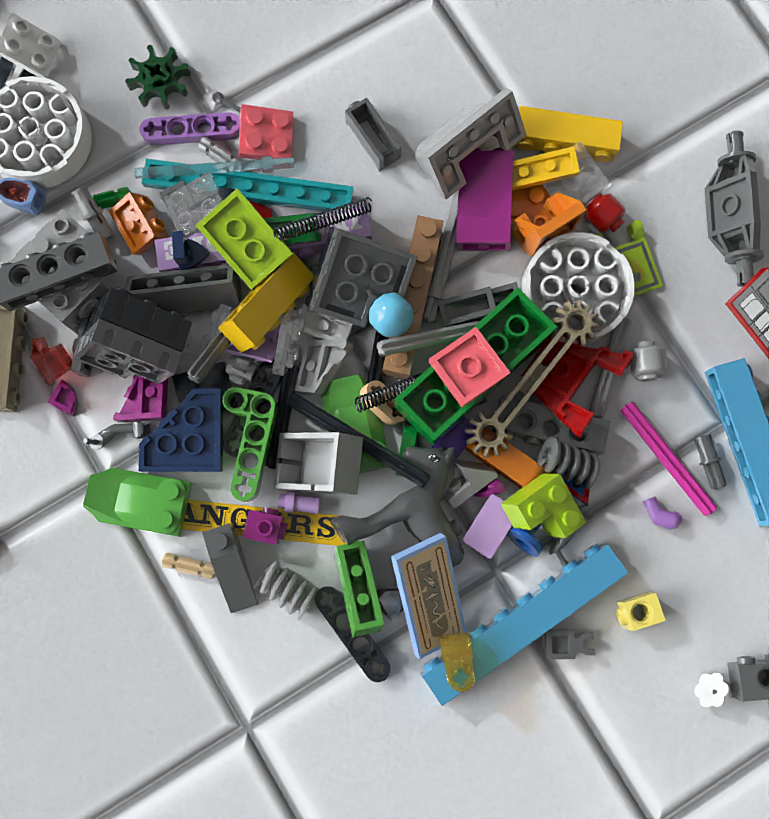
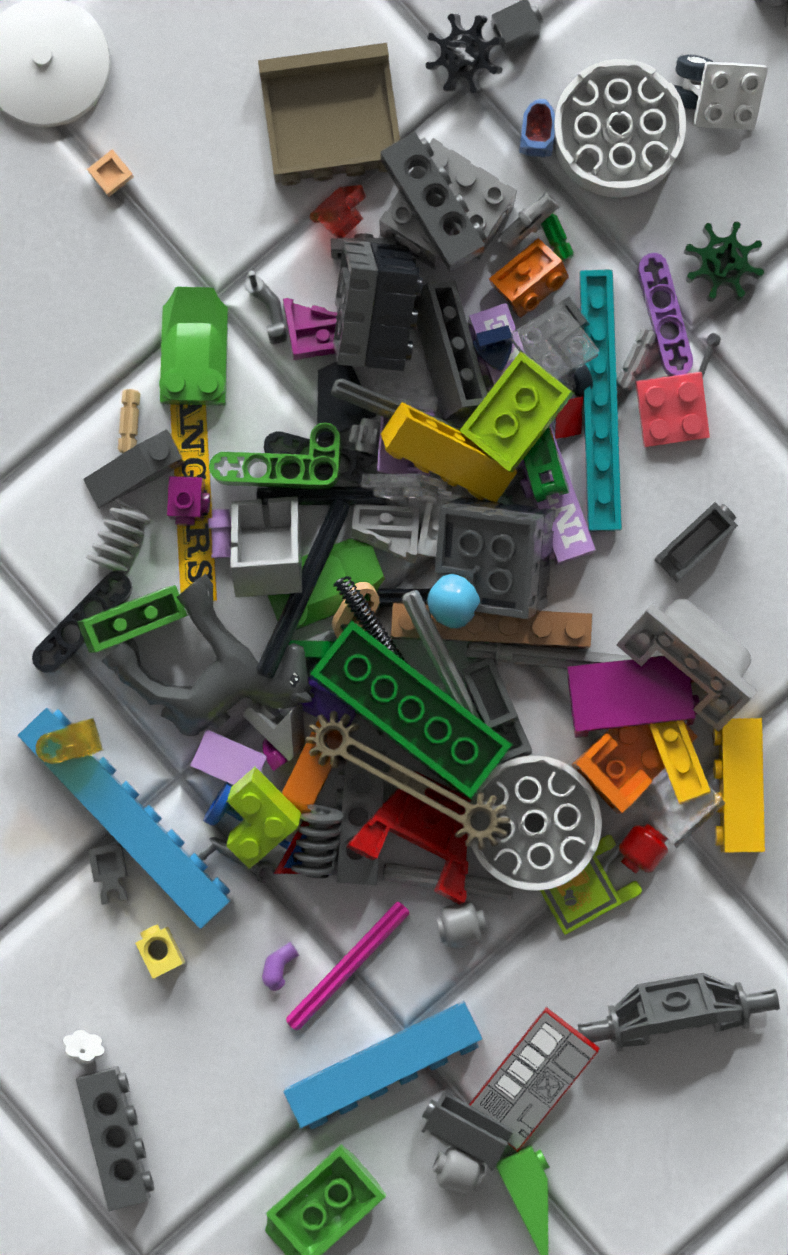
camera: 85 degrees right, 5 degrees up
magenta tile [48,379,78,416] -> none
clear light blue bar [134,156,295,179] -> none
dark blue plate [139,388,223,472] -> none
black piece [273,197,373,242] -> none
tile [391,533,467,659] -> none
coral plate [429,327,510,408] -> none
dark grey axle [693,434,727,490] -> none

